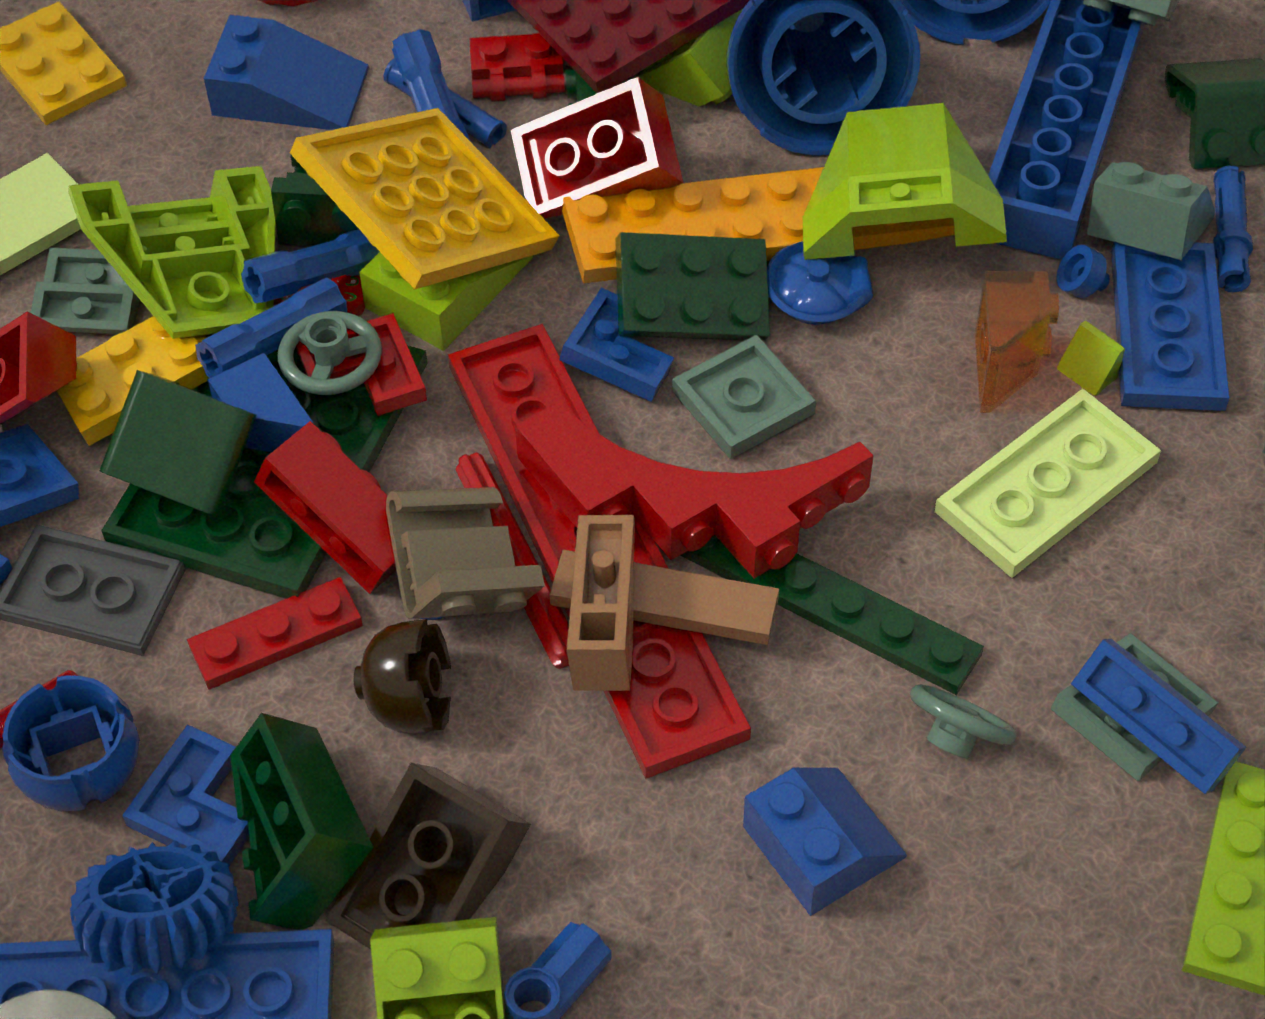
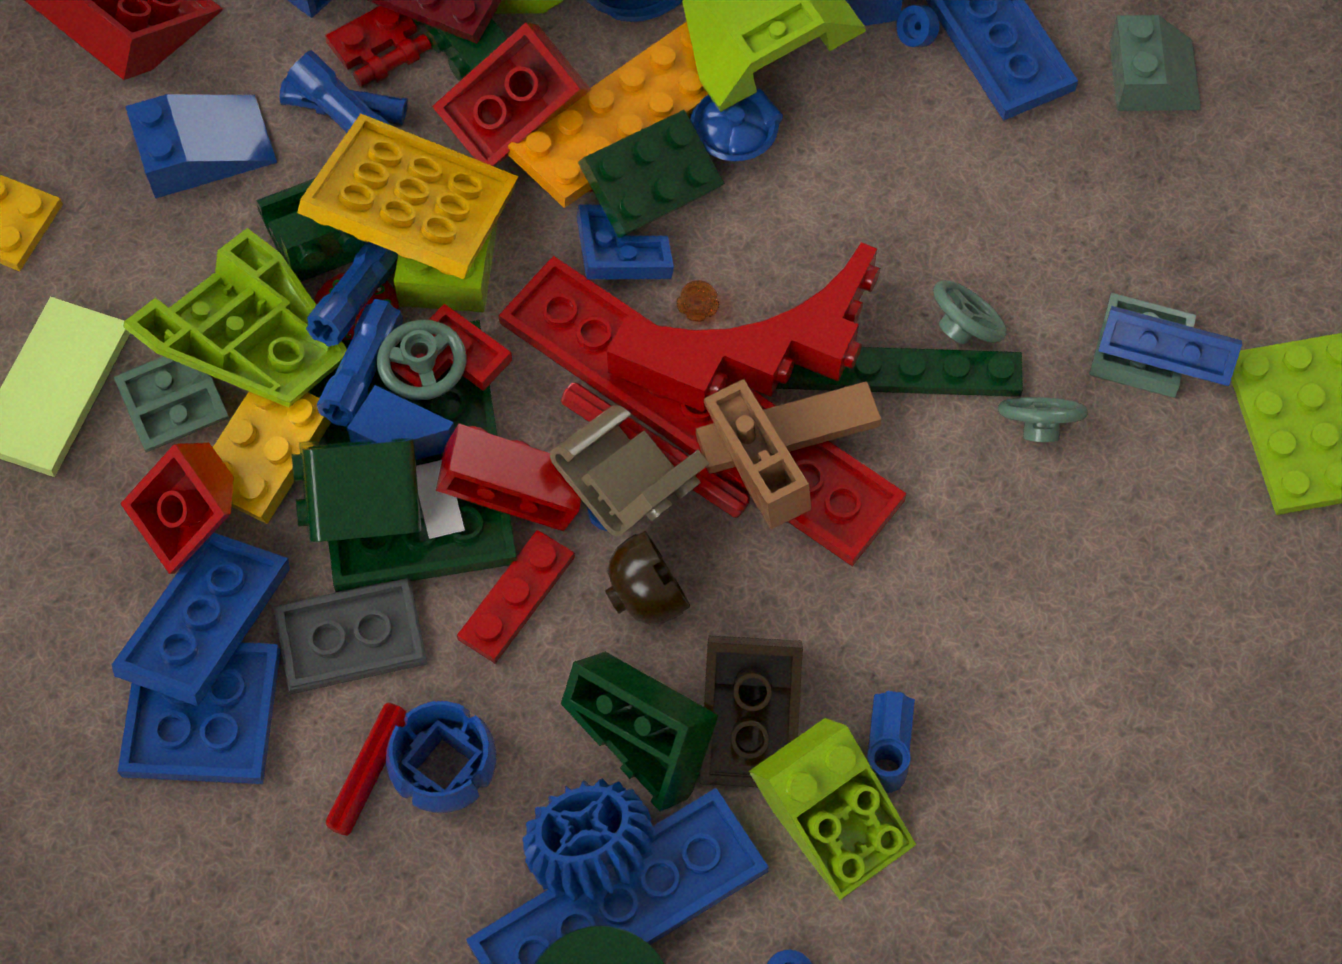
camera: 30 degrees left, 10 degrees up
blue plate [122,724,249,866] -> none
sand green plate [672,335,816,460] -> none
blue slope [743,767,907,916] -> none
yellowish green plate [935,388,1161,578] -> none
clear orange slope [974,270,1059,413] -> none
lime slope [1057,321,1125,396] -> none
none -> white sticker [416,460,465,539]
none -> clear orange plate [677,280,719,322]
none -> sand green piece [933,280,1006,344]

